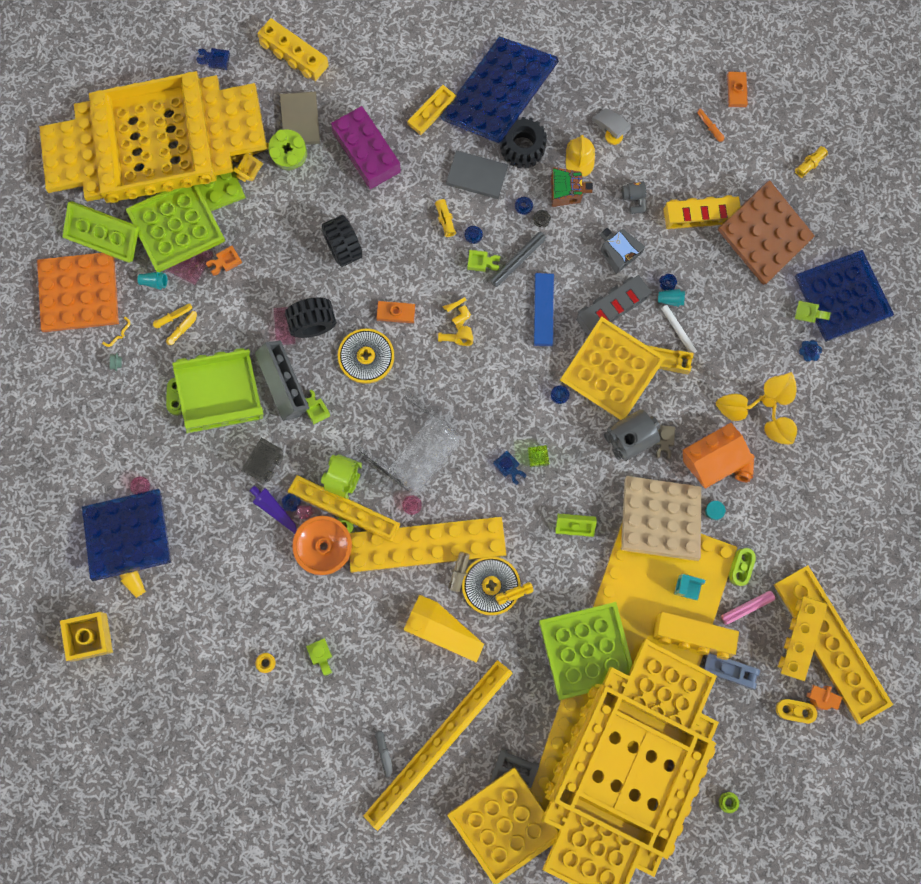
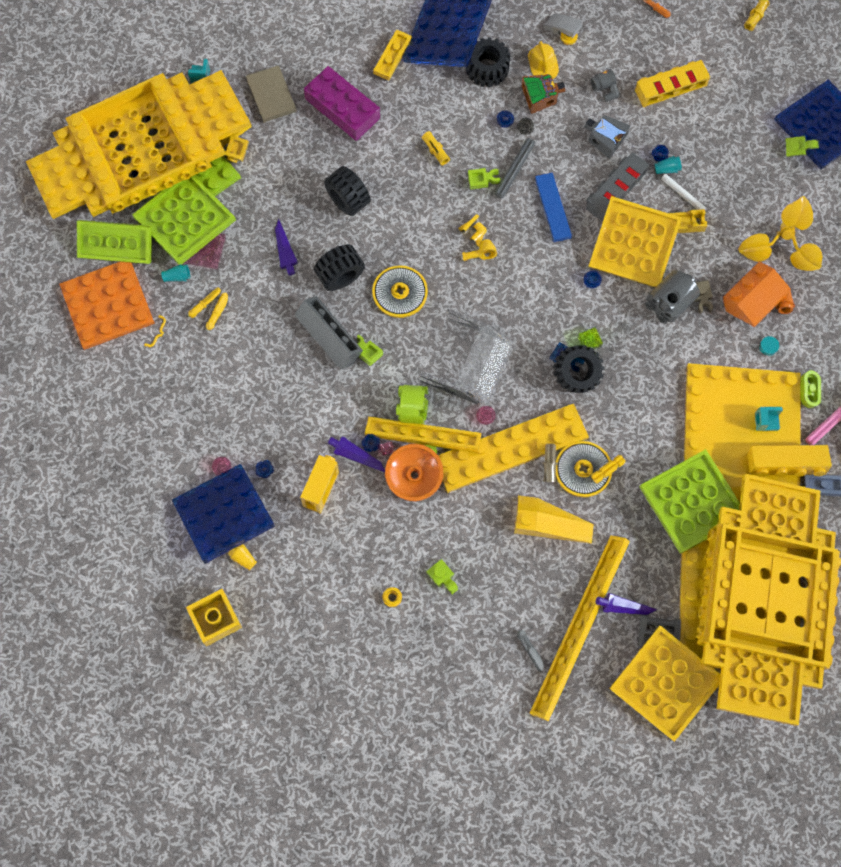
camera: 10 degrees left, 5 degrees down
sand green plate [110,353,122,371] -> none
lime plate [166,378,182,416] -> none
lime panel [172,348,263,434] -> none
clear blue plate [196,48,230,70] -> none
orange plate [206,245,242,276] -> none
clear smoke brick [241,437,284,485] -> none
yellow brick [257,18,329,82] -> none
lime brick [268,129,307,171] -> none
clear pink tile [274,307,296,345] -> none
orange plate [377,301,415,324] -> none
dark grey tile [446,150,508,199] -> none
clear blue plate [464,226,483,244] -> none
lime plate [555,513,597,537] -> none
tan plate [621,476,702,561] -> none
dark orange plate [717,180,815,285] -> none
clear blue plant [799,340,822,362] -> none
none -> teal panel [188,59,210,83]
none -> clear blue plate [255,460,274,479]
none -> dark purple bar [275,218,298,276]
none -> yellow window [300,455,339,514]
none -> black tyre [553,345,605,393]
none -> dark purple bar [596,593,657,615]

